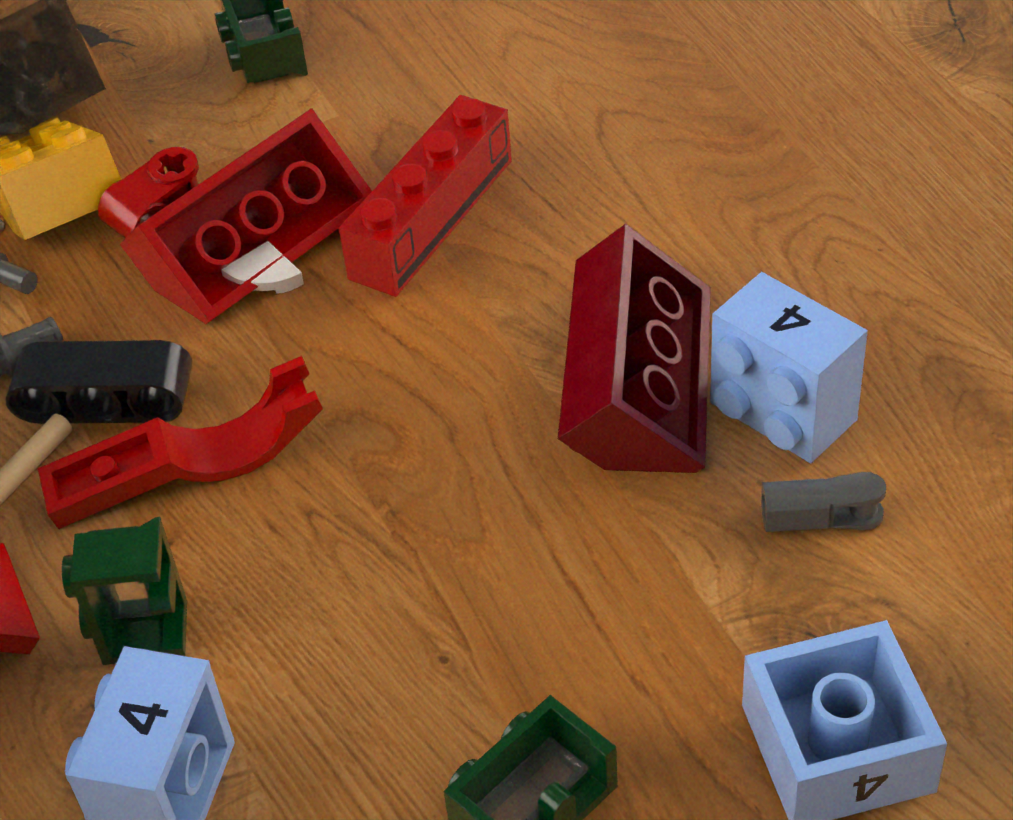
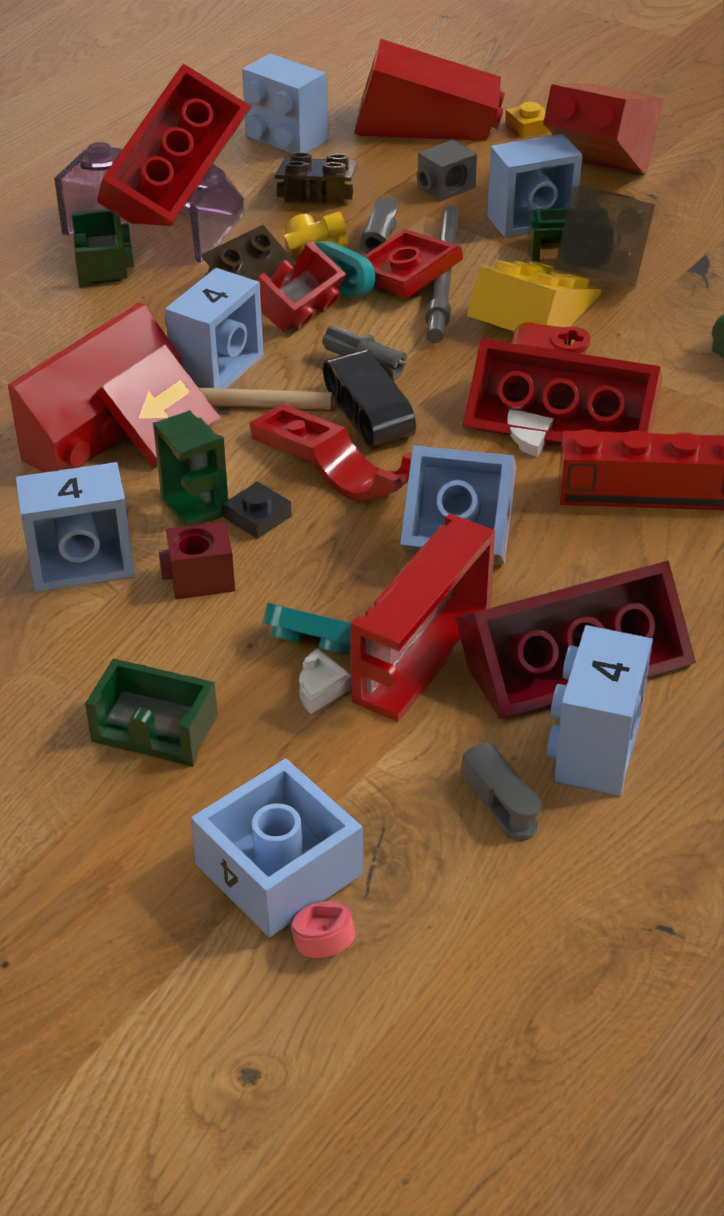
camera: 60 degrees right, 5 degrees down
none -> dark red brick [158,521,235,599]
none -> black plate [223,481,292,539]
none -> teal plate [262,603,351,655]
none -> coral tile [290,901,356,958]
none -> white tile [299,648,352,714]
none -> red door [351,513,495,722]
none -> light blue brick [400,445,517,564]

